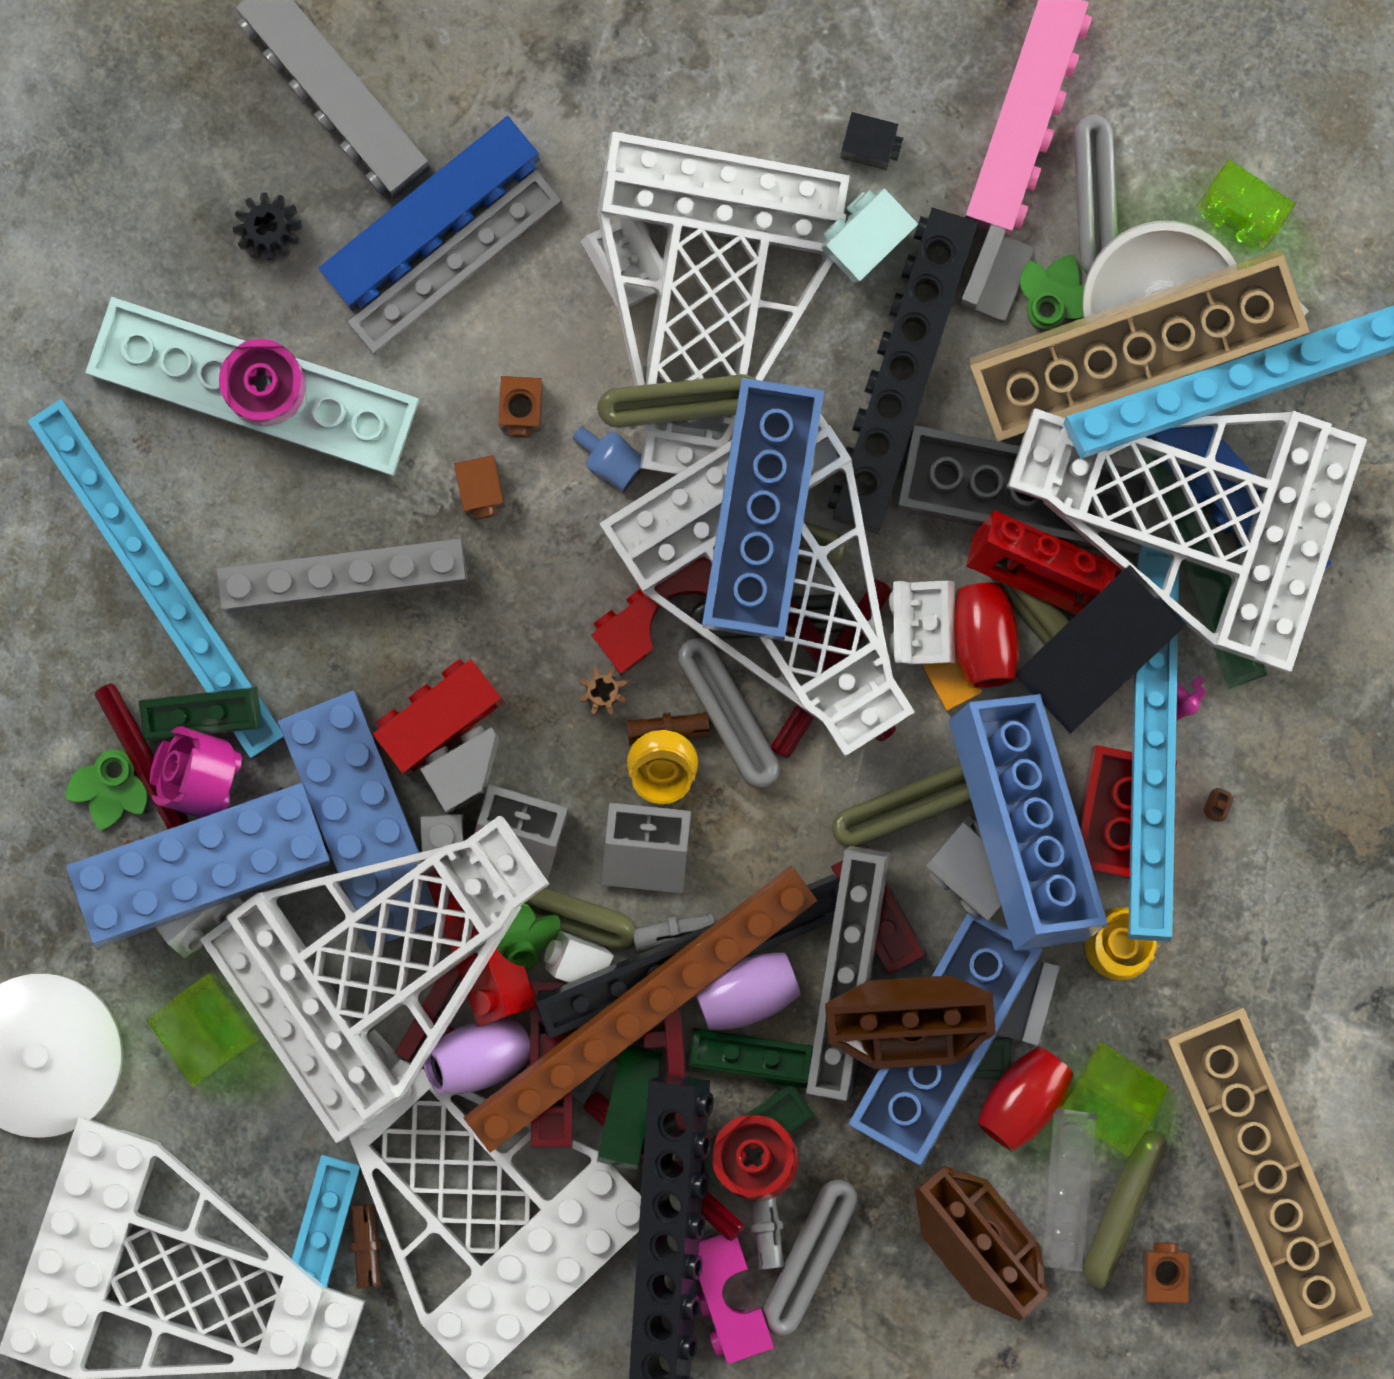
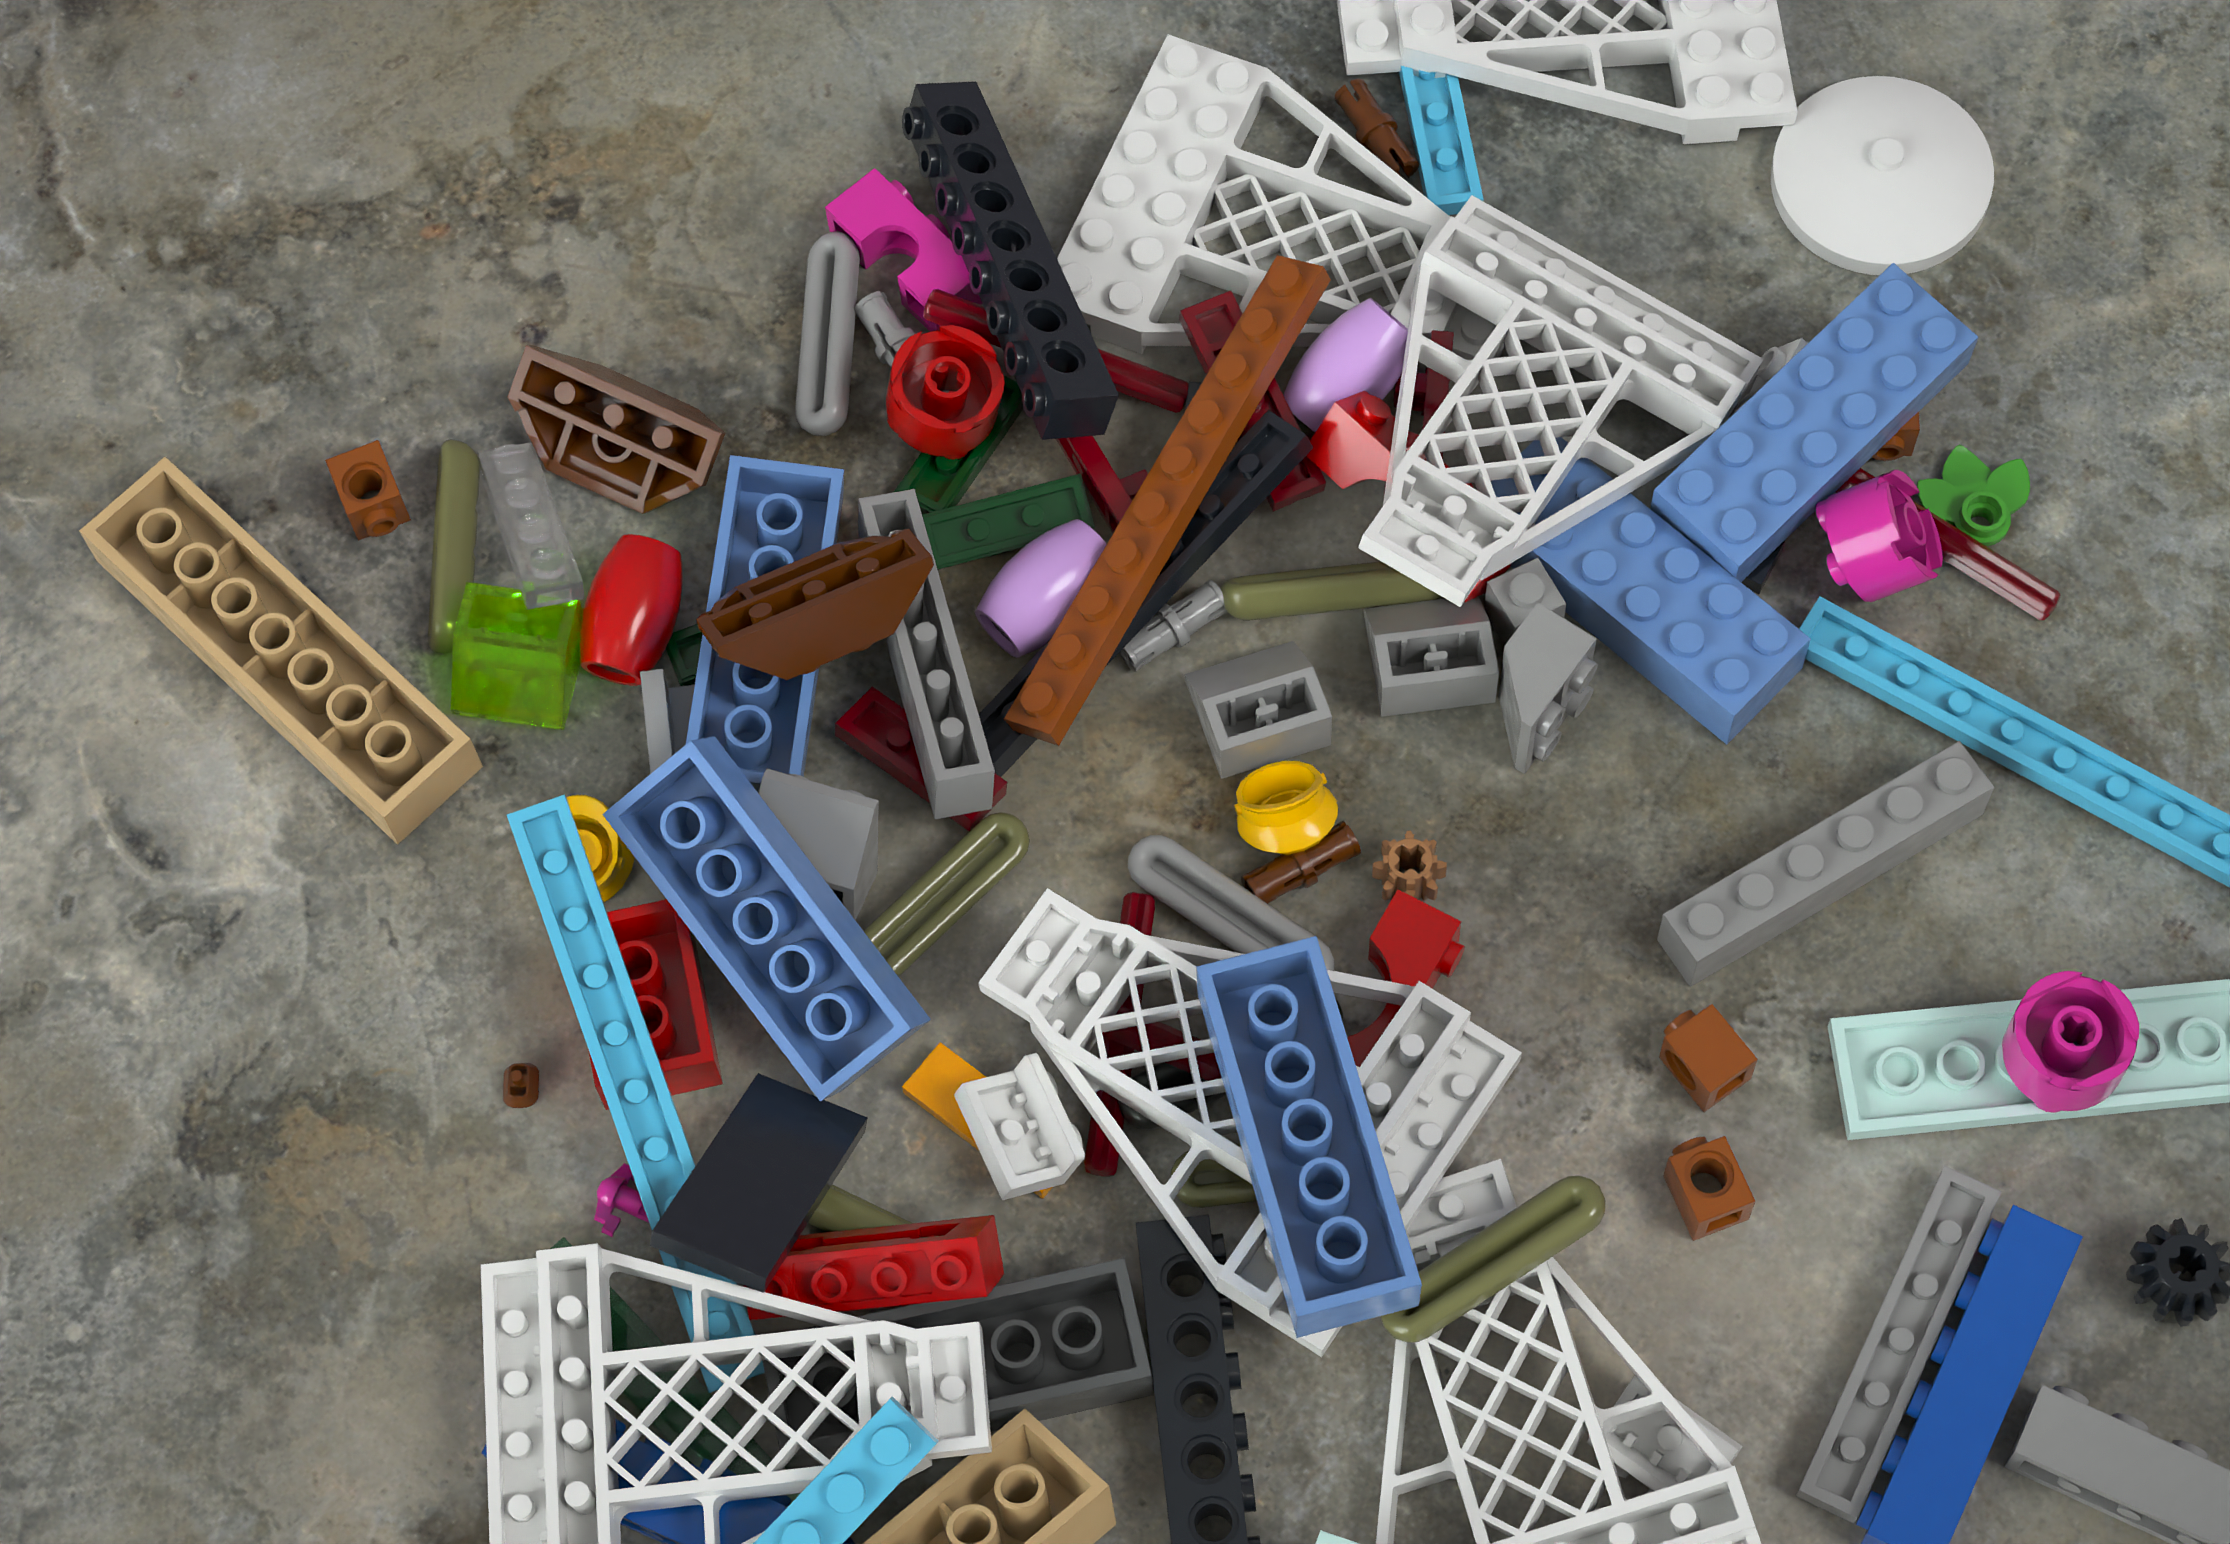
camera: 160 degrees right, 20 degrees down
dark green tile [139,687,263,741] -> none
clear neon green slope [146,973,261,1087] -> none
red brick [373,658,505,776] -> none
bright green plate [497,903,560,971] -> none
white brick [544,931,614,983] -> none
medium blue piece [572,426,642,493] -> none
dark green tile [597,1045,662,1170] -> none
red piece [954,582,1019,689] -> none

